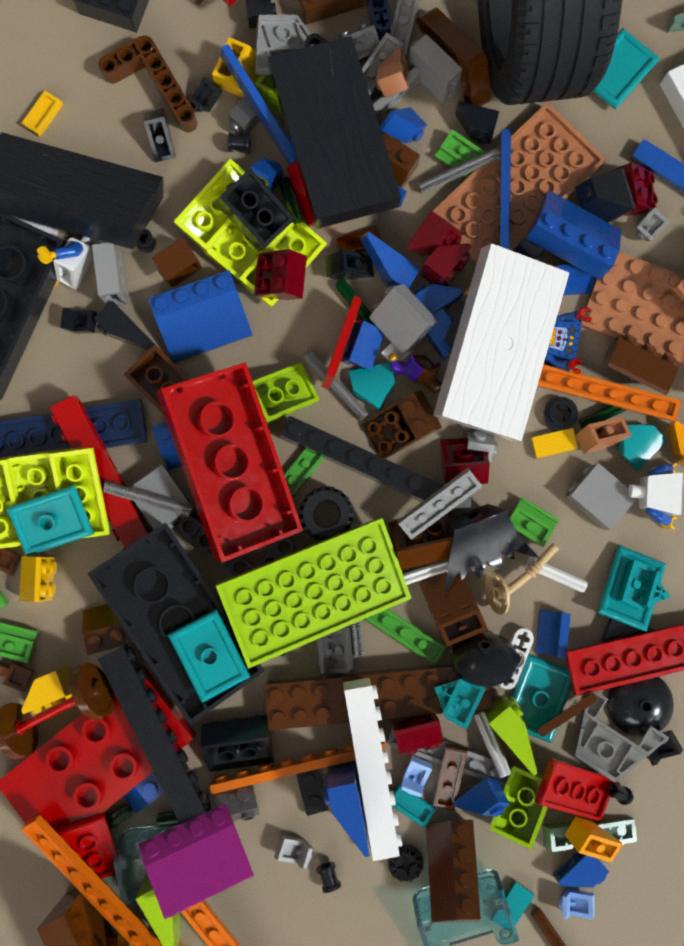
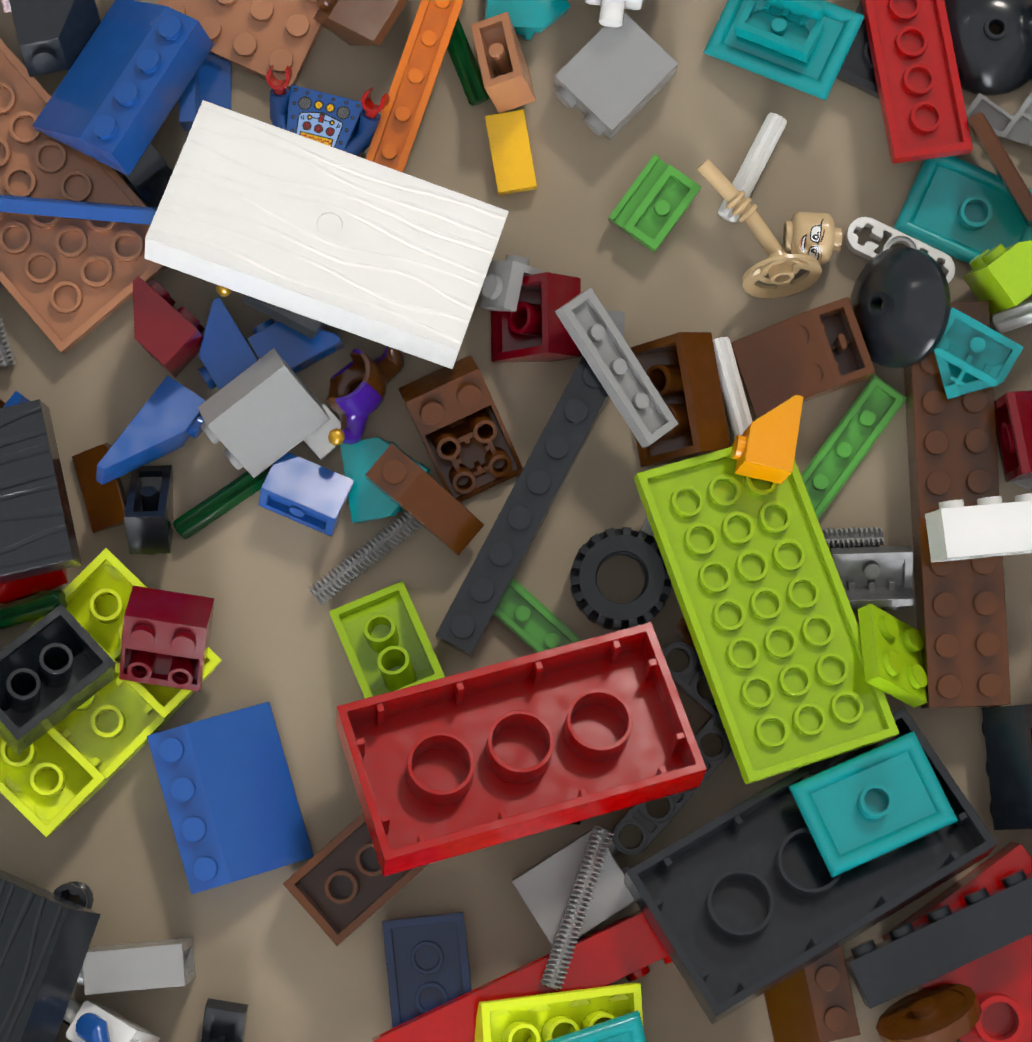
camera: 85 degrees left, 0 degrees up
black slope [94,301,154,350] -> none
reddish brown piece [152,237,202,287] -> none
blue slope [152,422,182,470] -> none
red tile [321,296,362,389] -> none
dark red slope [406,210,464,256] -> none
black piece [444,504,538,595] -> none
blue panel [535,610,571,658] -> none
black gear [543,397,578,431] -> none
none -> reddish brown slope [365,444,485,556]
none -> light orange slope [731,395,804,484]
none -> tan head [782,212,842,265]
none -> lime plate [858,603,928,708]

